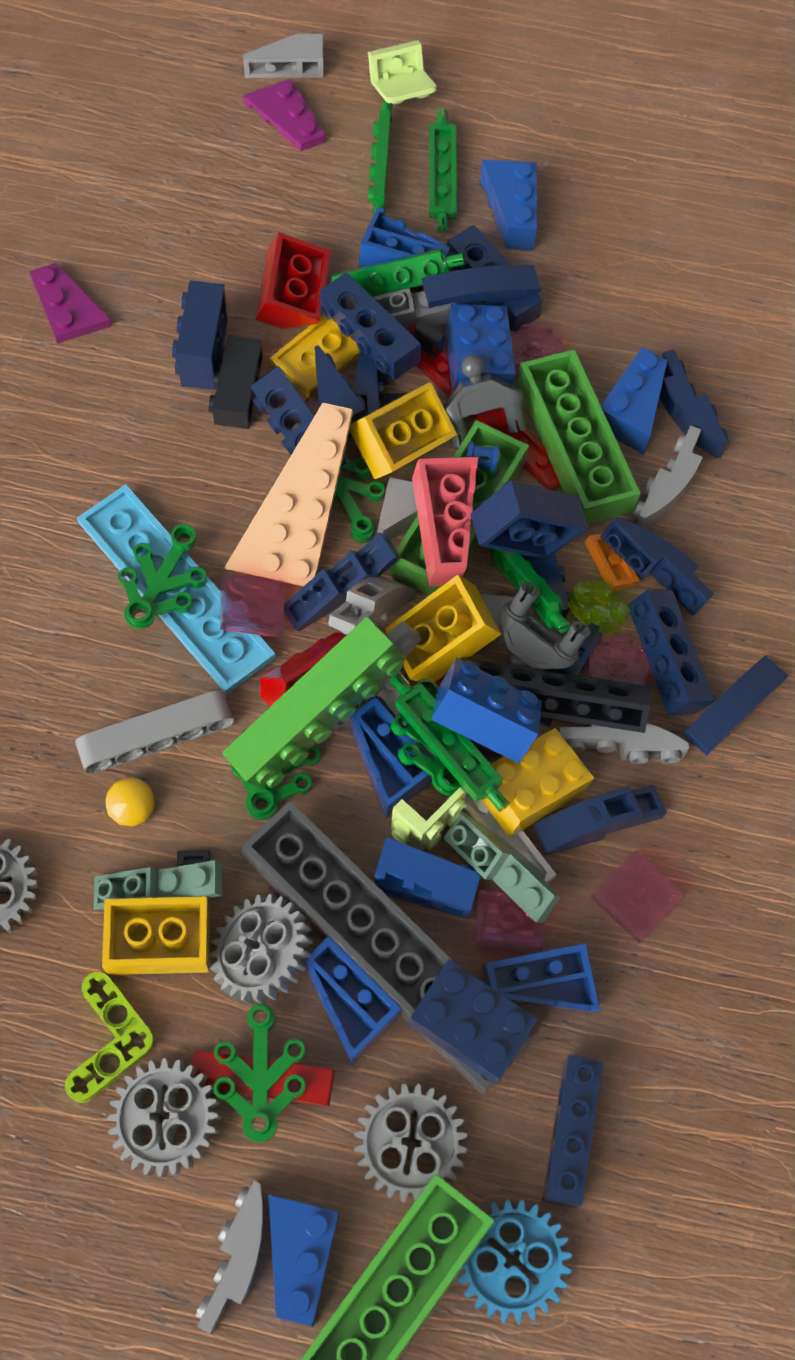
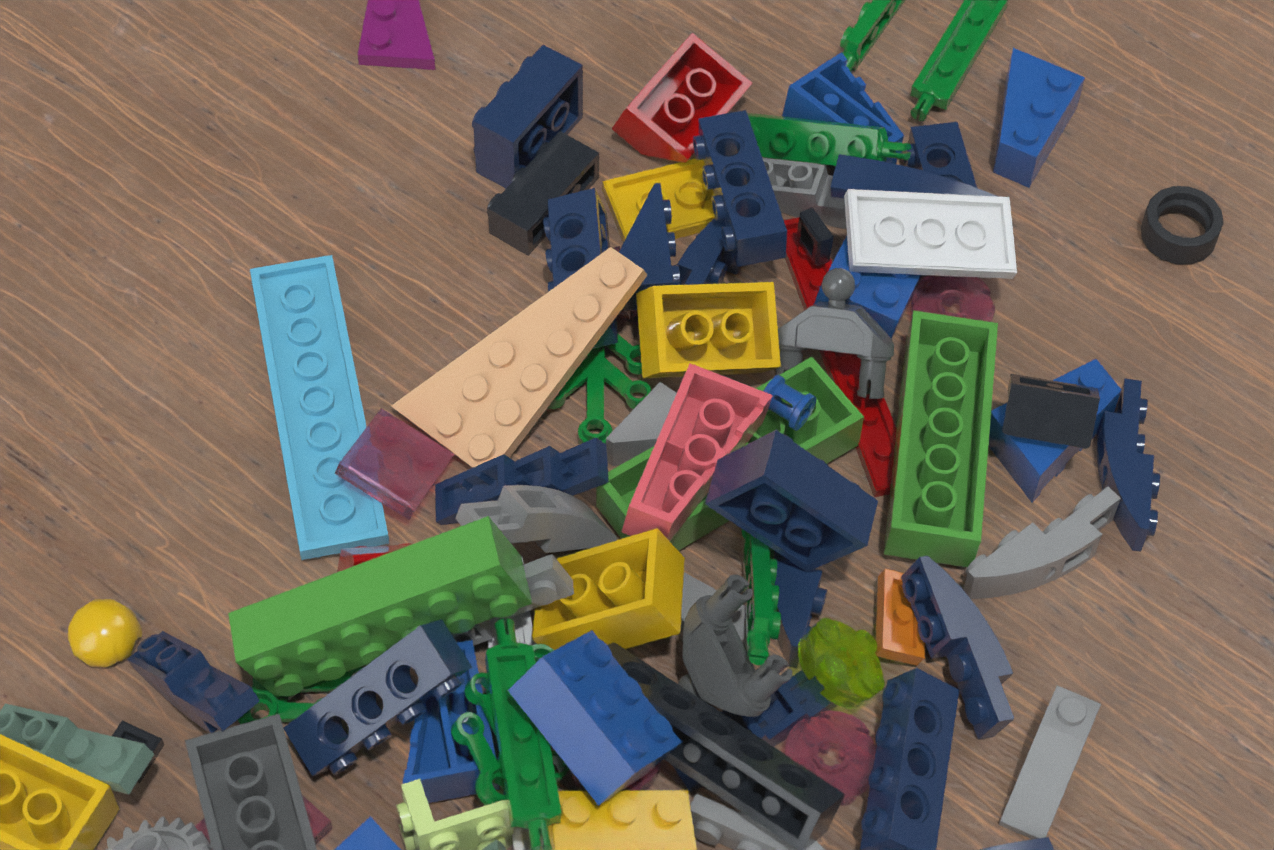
camera: 30 degrees right, 10 degrees down
light grey beam [75,690,234,774] -> none
green plant [118,524,207,629] -> none
none -> dark blue slope [127,631,260,733]
none -> dark blue brick [283,619,472,776]
none -> white tile [844,189,1017,279]
none -> light grey slope [999,685,1101,839]
none -> black panel [1002,373,1100,449]
none -> black tyre [1140,186,1224,265]

